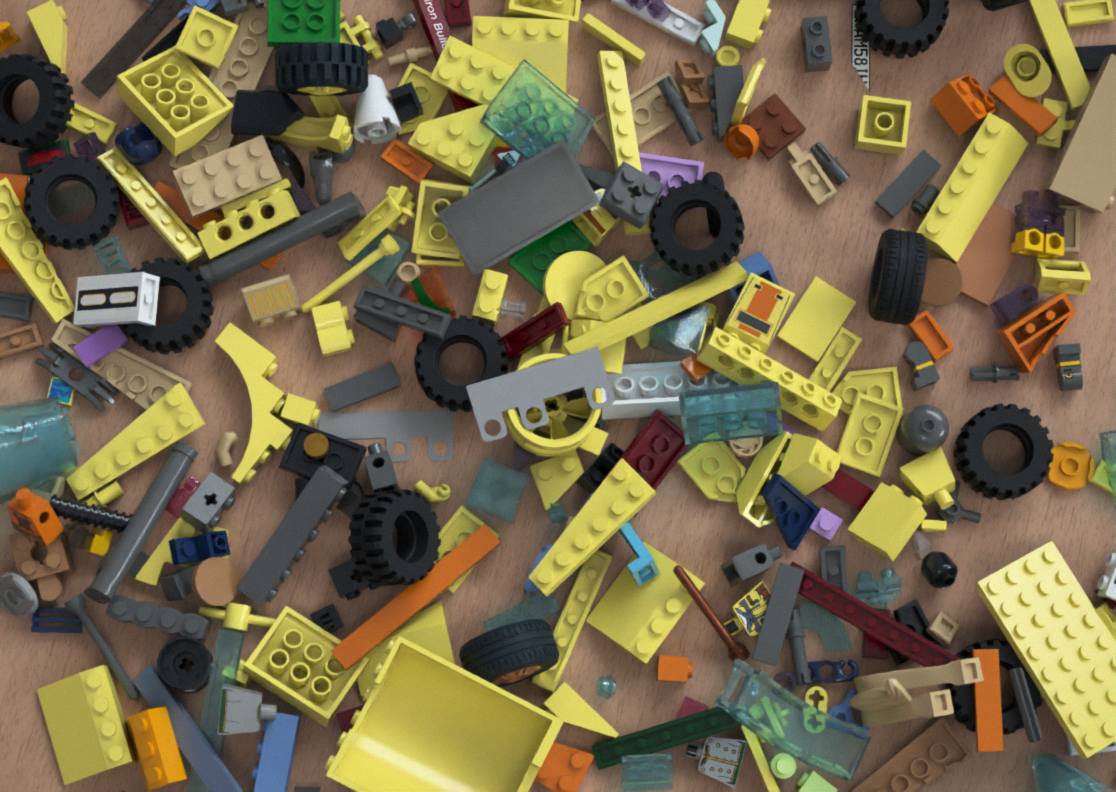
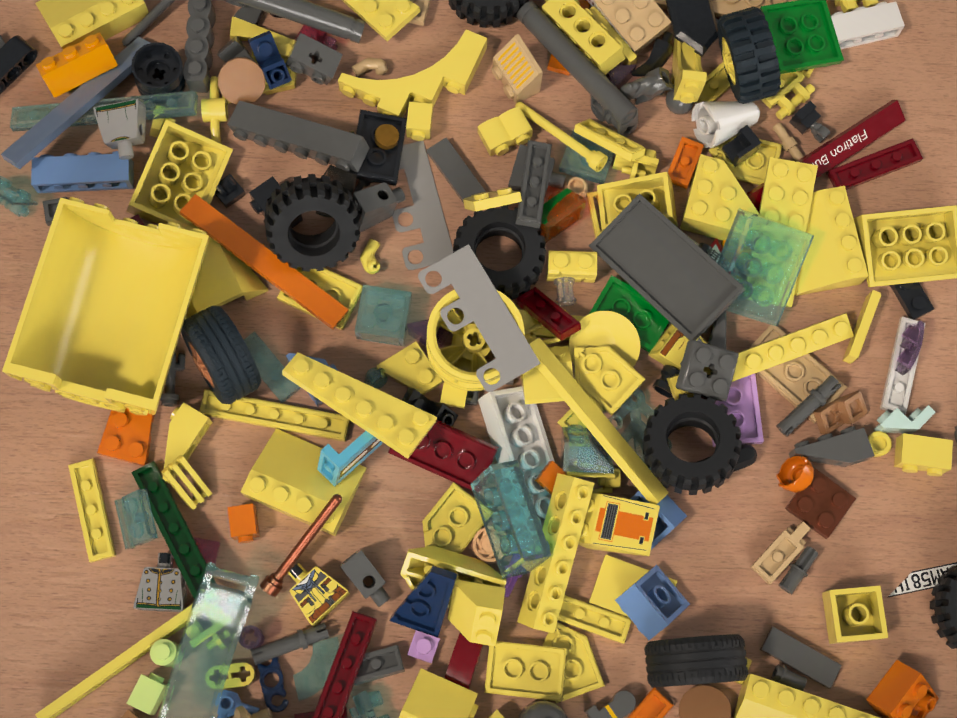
camera: 75 degrees right, 5 degrees down
clear light blue plate [597,675,616,700] -> none
light yellow tile [730,58,766,125] -> none
dark grey tile [752,563,805,666] -> none
dark grey brick [800,16,832,73] -> none
none -> light yellow tile [161,455,212,510]
none -> light yellow plate [463,187,522,211]
none -> medium blue slope [615,565,690,641]
none -> black wheel [653,365,680,398]

